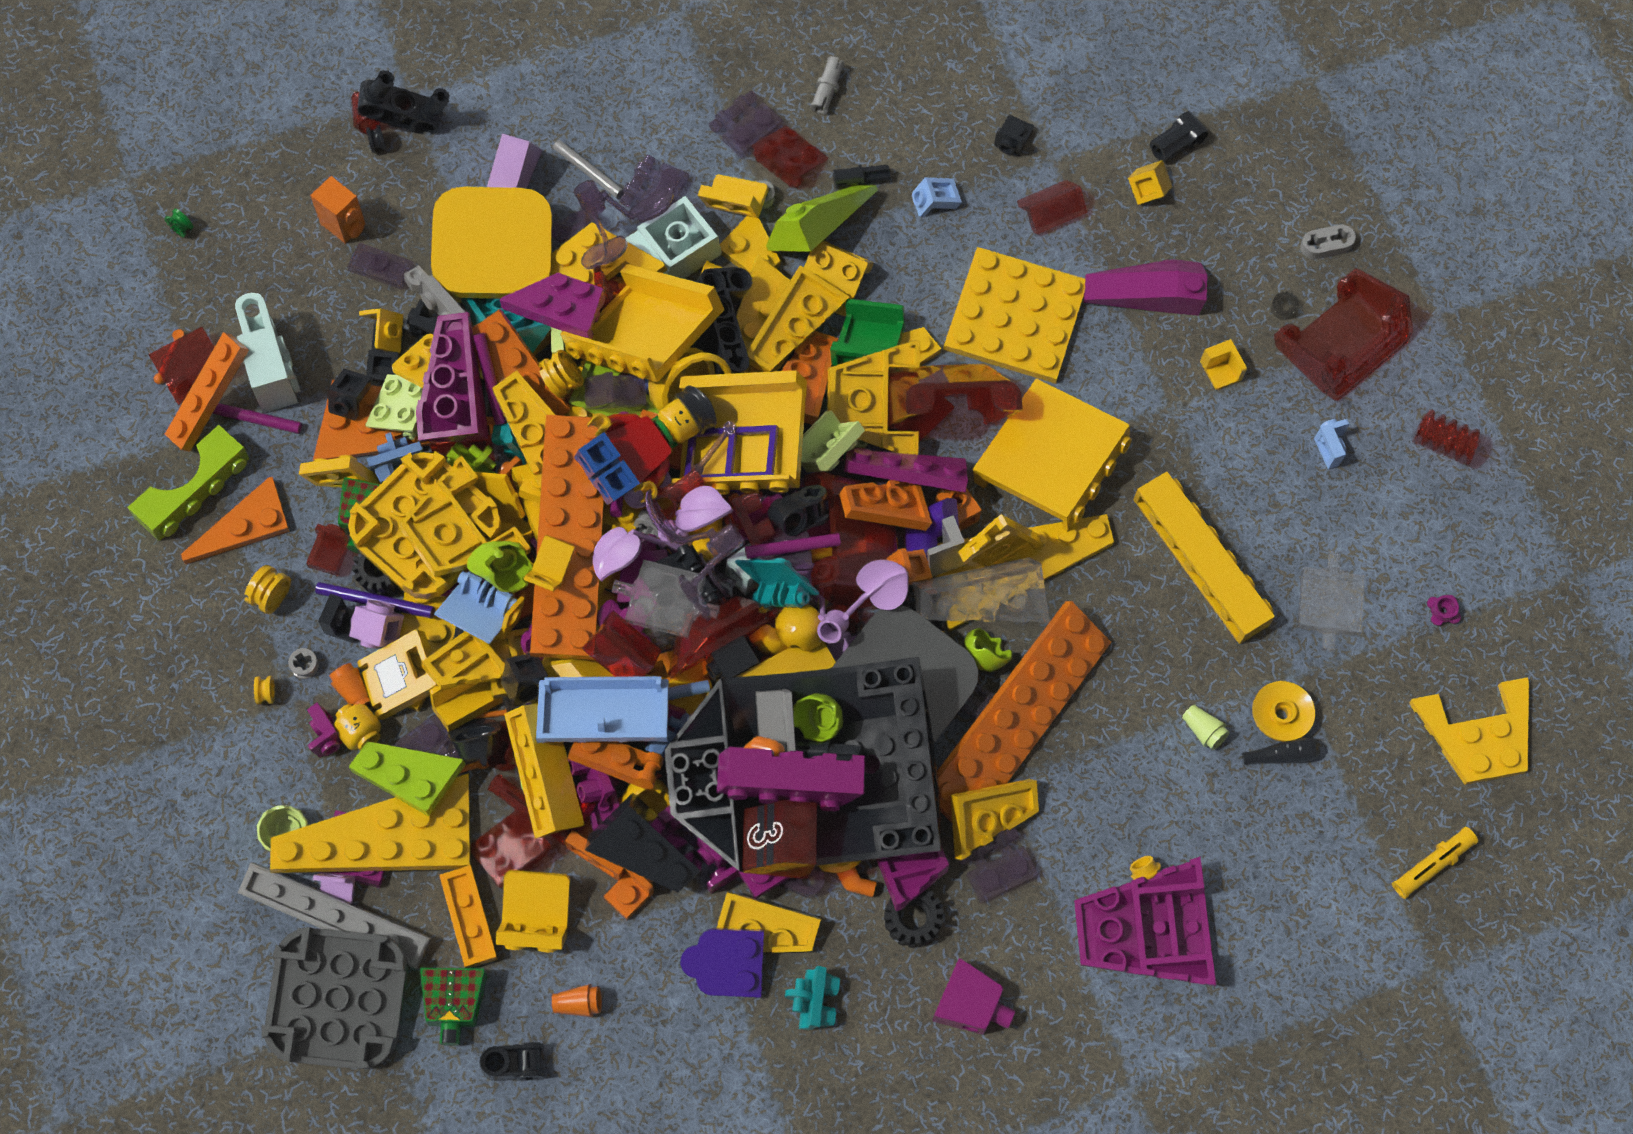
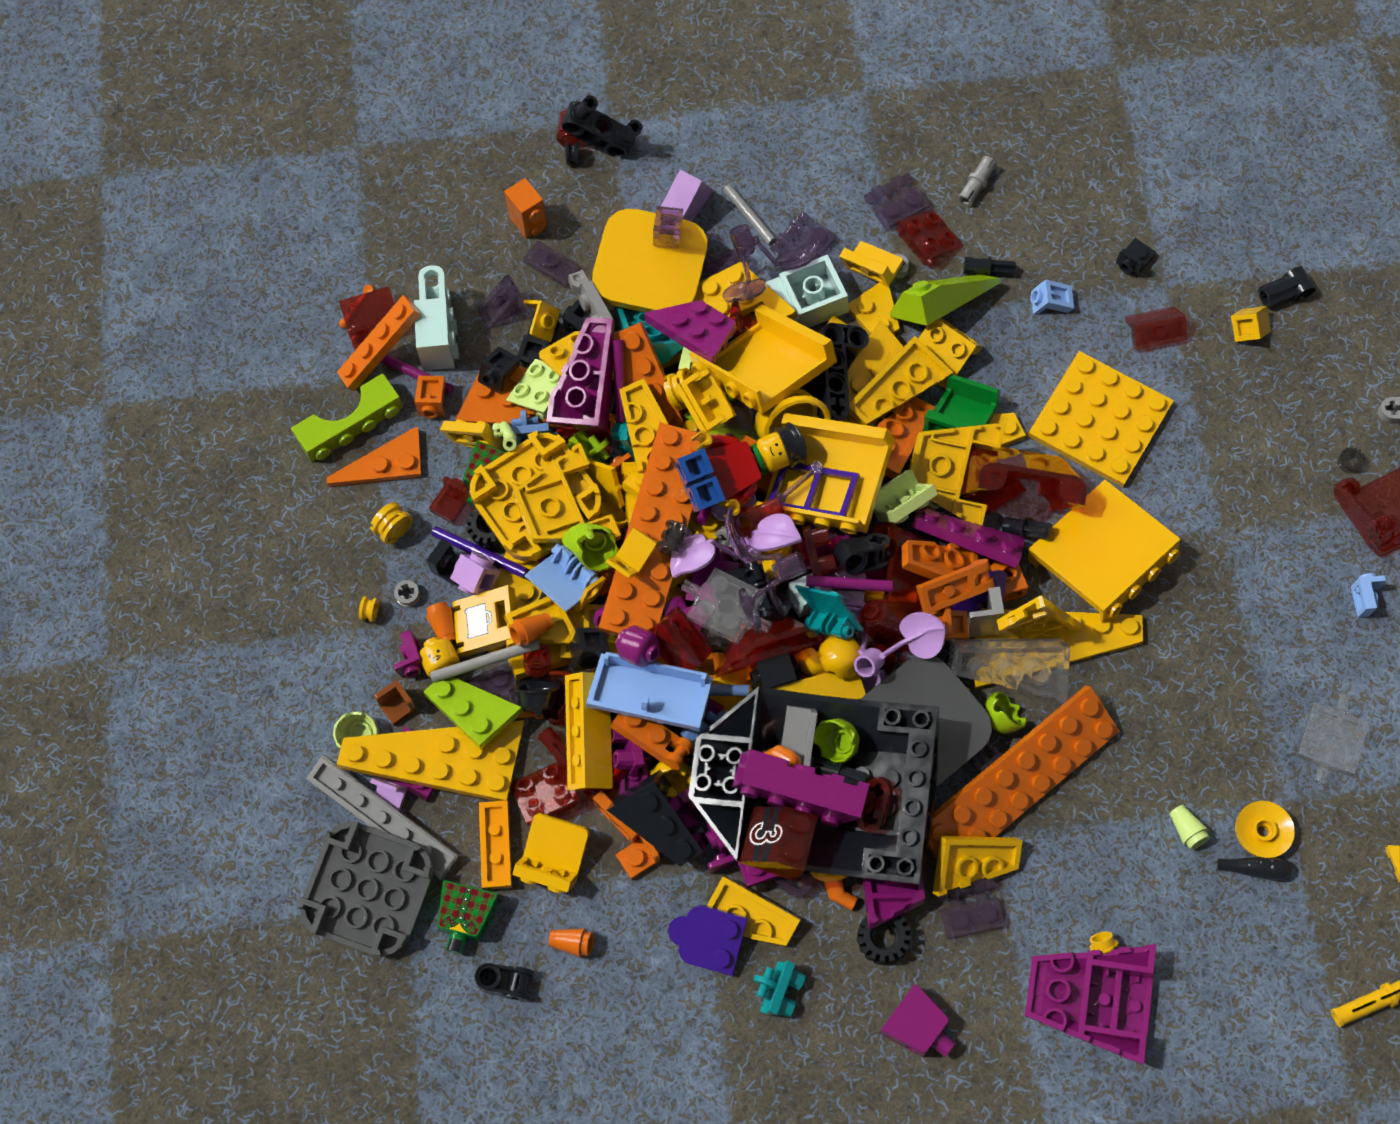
camera: 20 degrees right, 0 degrees up
green bush [164,208,194,238] -> none
magenta wedge [1083,259,1207,316] -> none
yellow brick [1133,472,1275,644] -> none
yellow panel [1200,339,1247,390] -> none
none -> dark orange panel [374,680,417,726]
none -> orange bracket [415,375,446,419]
none -> light grey bar [430,638,541,683]
none -> clear purple slope [477,275,525,329]
none -> yellowish green arm [493,421,517,451]
none -> orange cone [509,613,553,646]
none -> clear red wheel [523,643,552,678]
none -> magenta head [616,625,660,668]
none -> slope [653,206,684,249]
none -> clear smoke bush [656,520,692,558]
none -> yellow hinge [675,368,737,432]
none -> clear red beam [856,776,893,833]
none -> orange plate [916,559,995,614]
none -> black axle [1001,516,1054,539]

